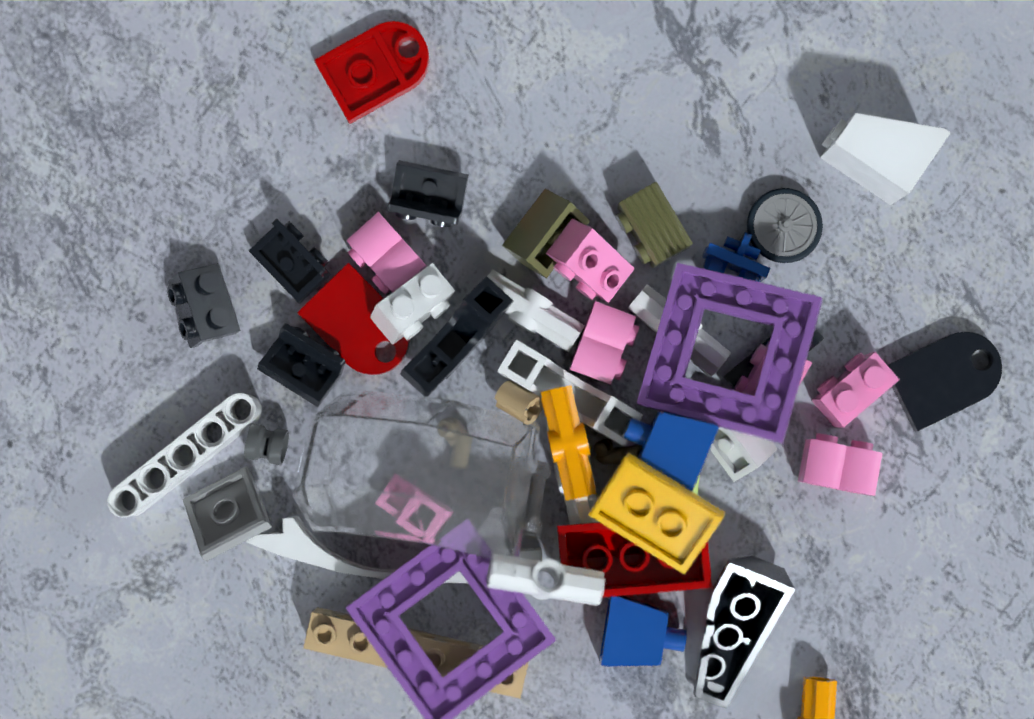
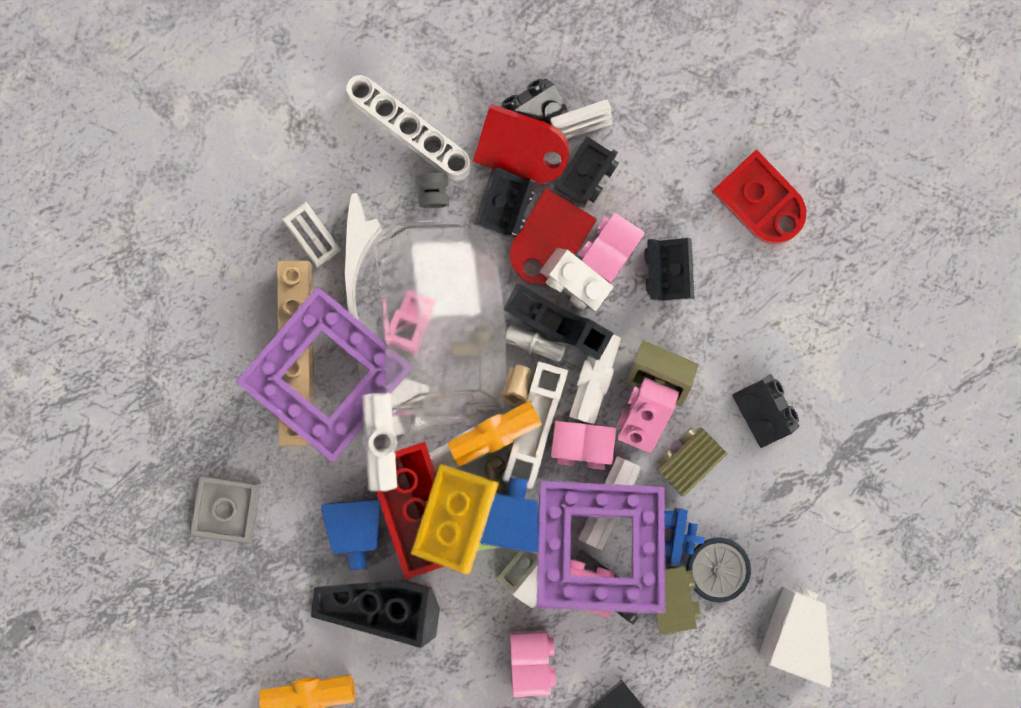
camera: 70 degrees right, 0 degrees up
light grey tile [182,466,272,561] -> none
bright pink brick [811,352,900,428] -> none
none -> white tile [282,202,342,269]
none -> red tile [473,104,570,183]
none -> white axle [504,324,565,361]
none -> white tile [550,99,613,139]
none -> olive brick [656,564,701,635]
none -> black bracket [732,374,800,448]

